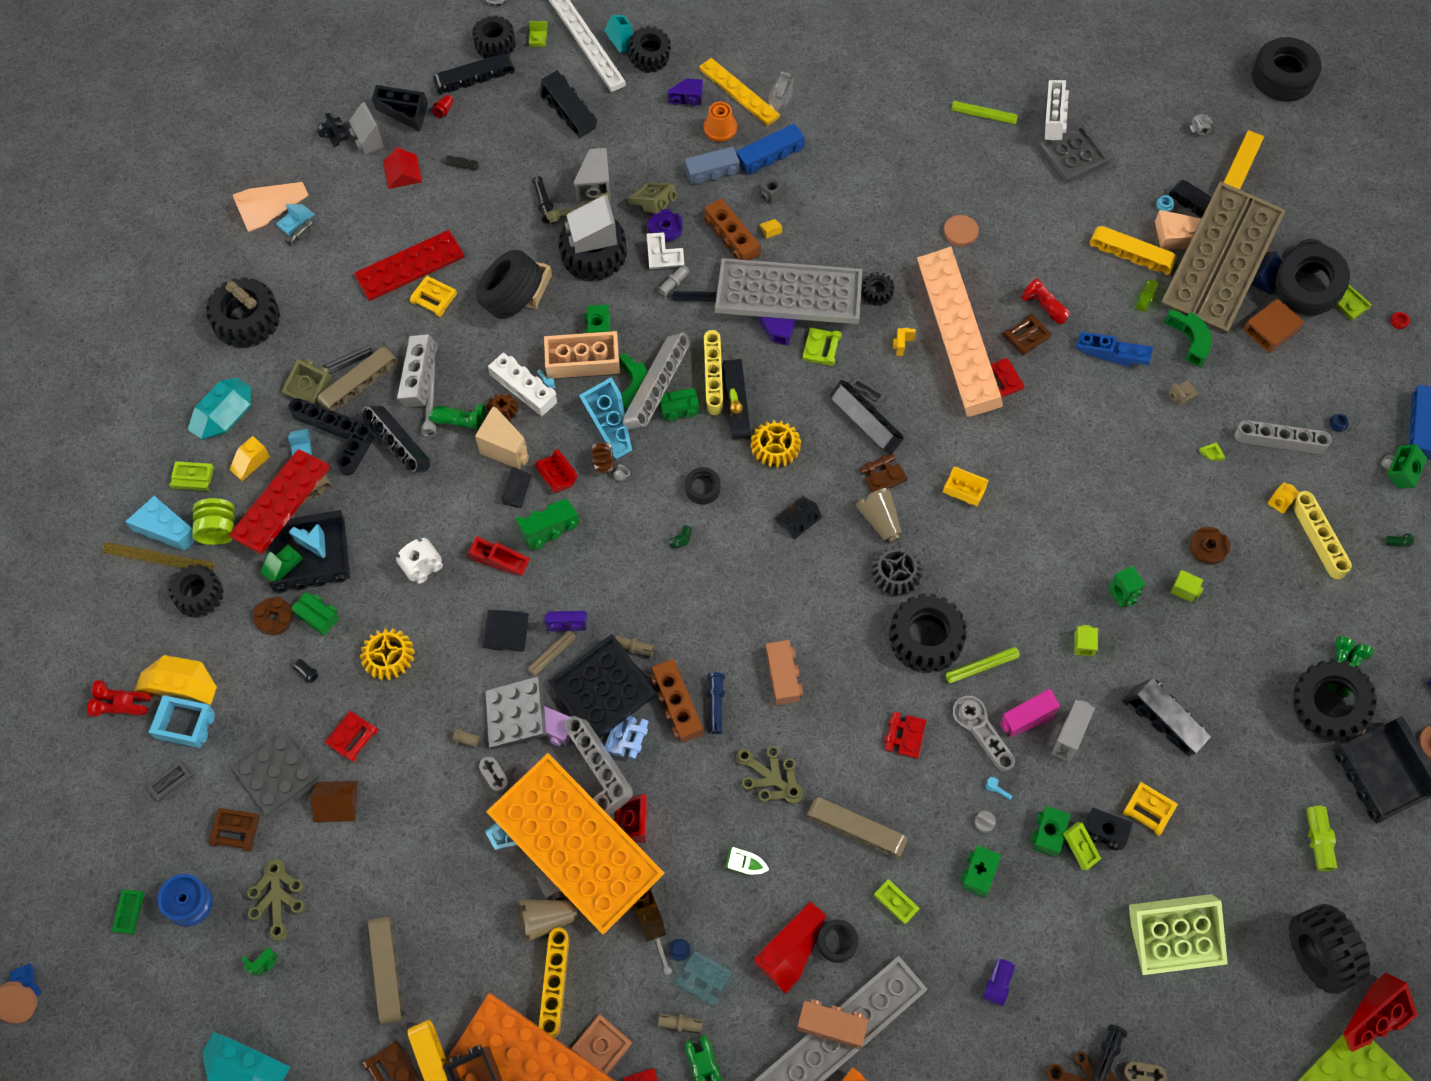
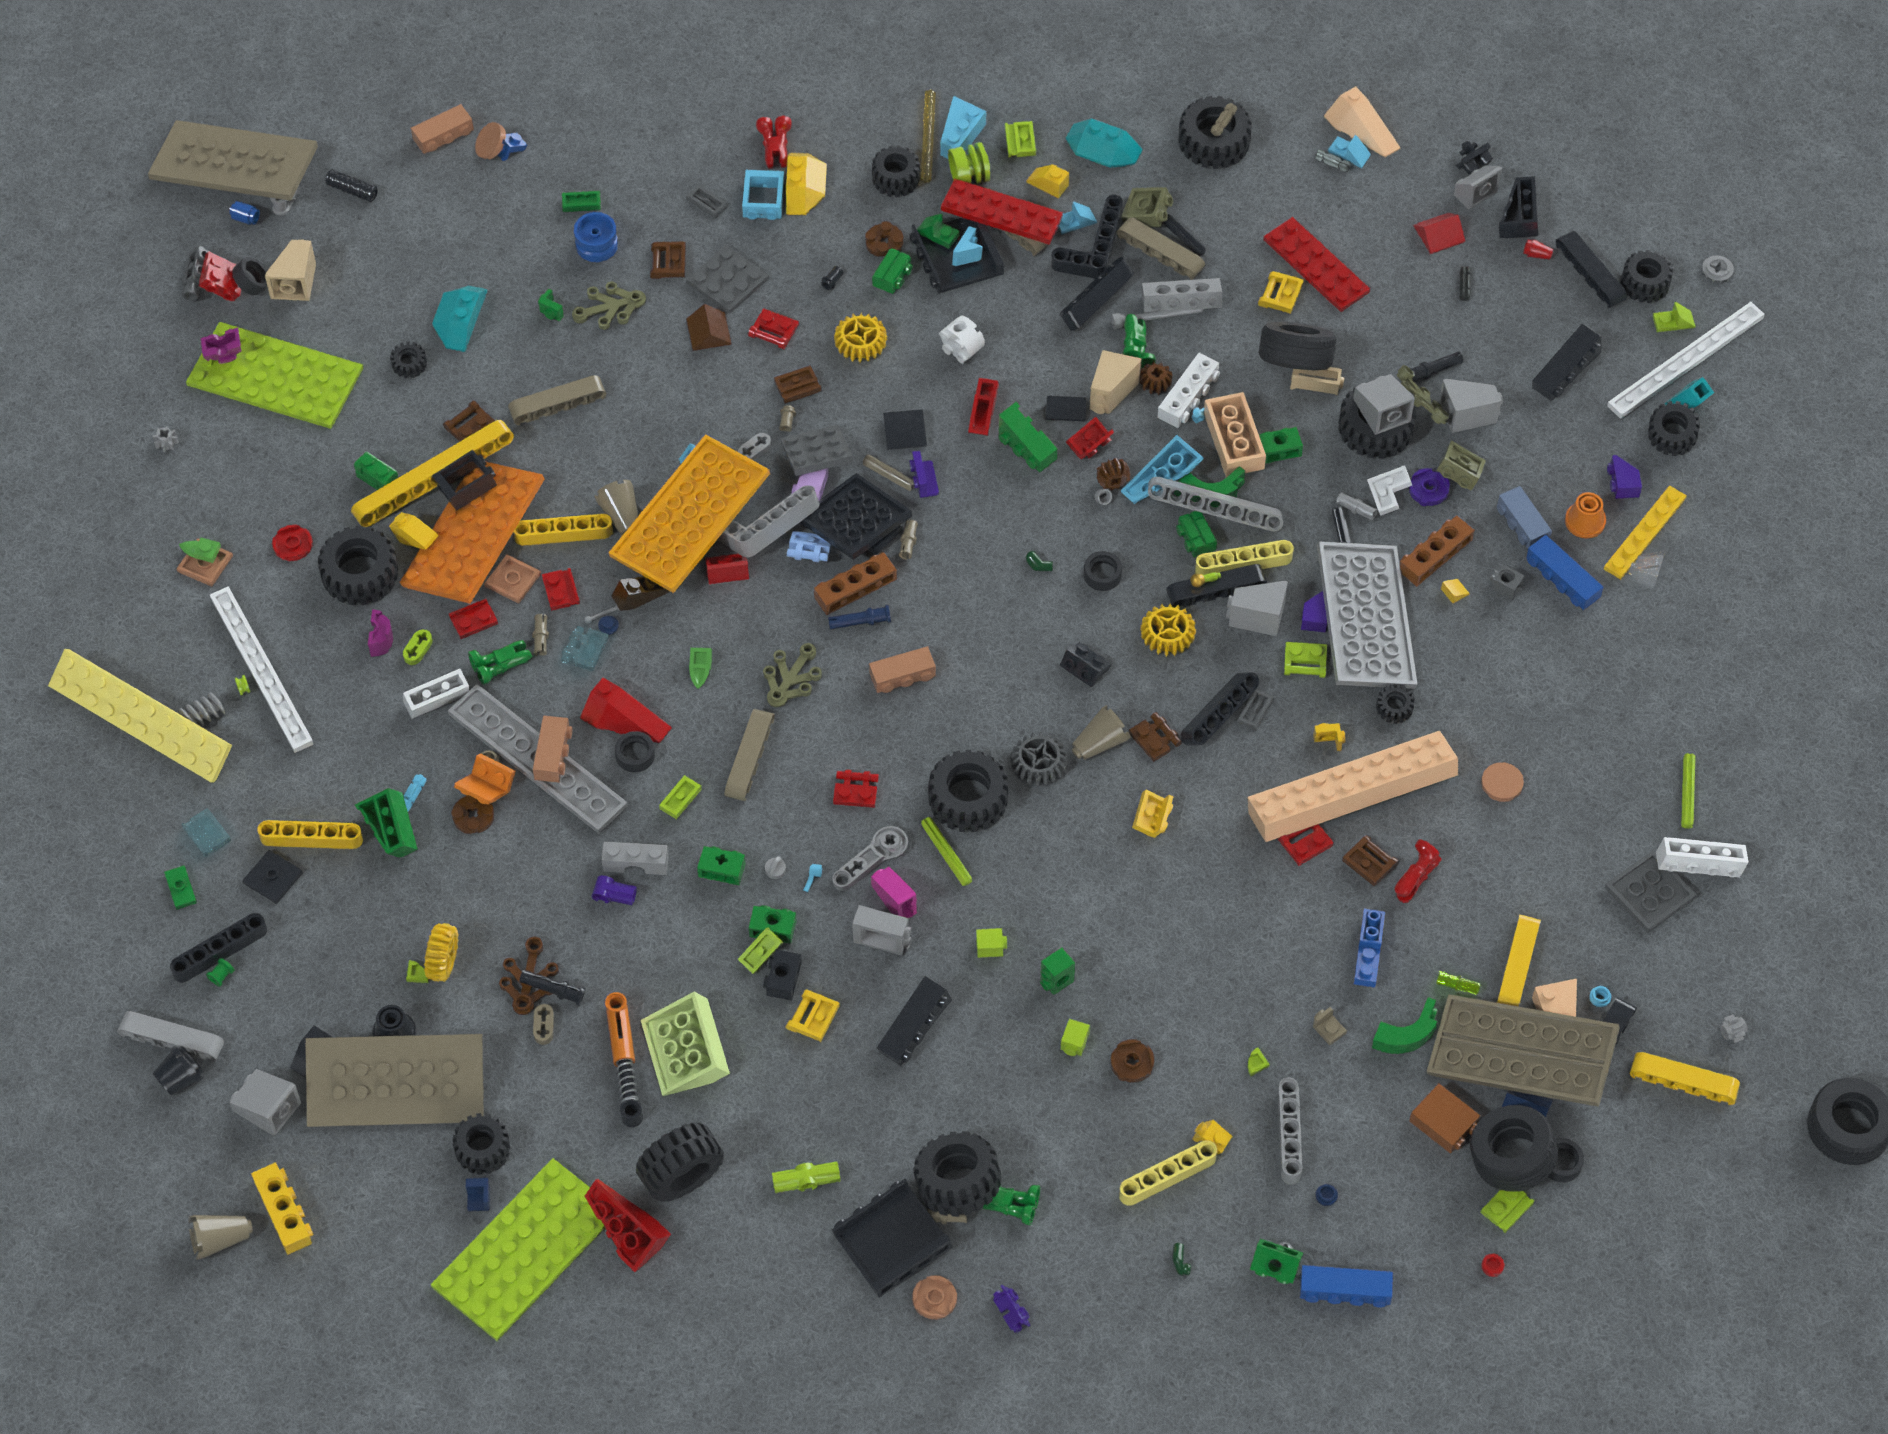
camera: 80 degrees right, 5 degrees down
none -> red plate [542,568,580,611]
none -> light grey arch [602,842,669,875]
none -> piece [605,992,643,1127]
none -> reddish brown plate [774,365,821,404]
none -> light grey slope [1226,581,1288,636]

